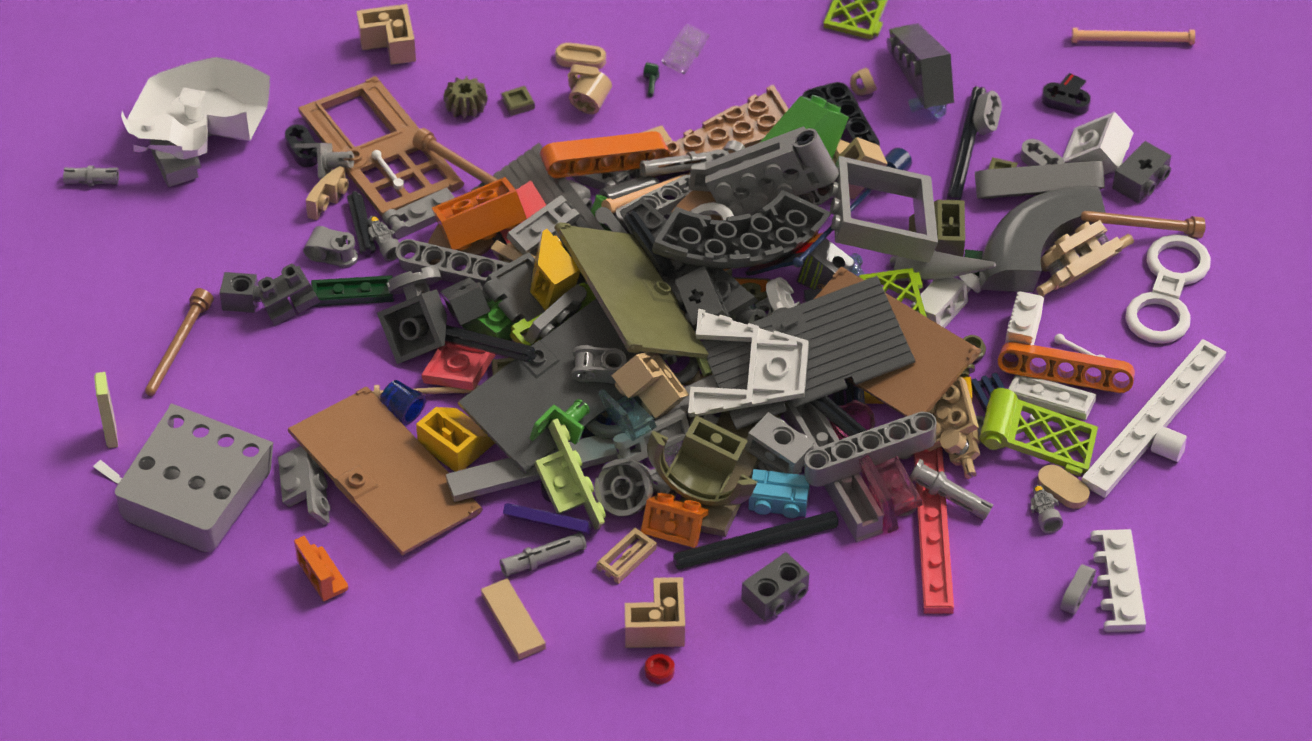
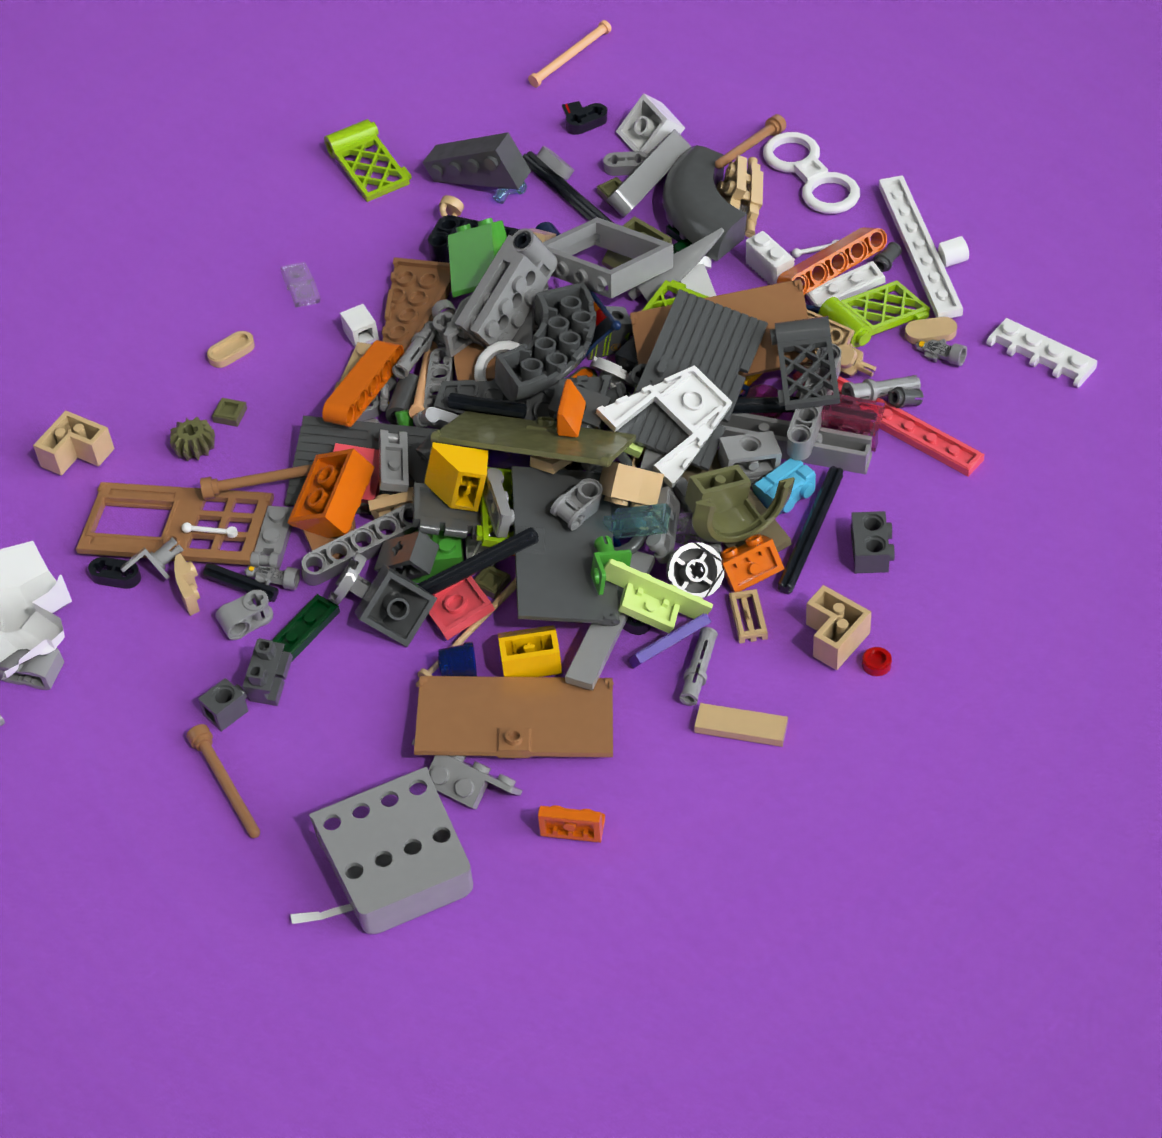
camera: 45 degrees left, 0 degrees up
tile [94,372,118,448] -> none
tan piece [568,64,612,114] -> none
dark green hand [643,62,660,97] -> none
light grey beam [1060,564,1096,615] -> none
dark grey brick [1112,141,1171,203] -> none
none -> white brick [340,304,379,347]
none -> orange slope [557,379,586,437]
none -> dark grey piece [770,316,840,411]
none -> dark grey pin [874,242,902,272]
none -> dark grey pin [888,387,923,408]

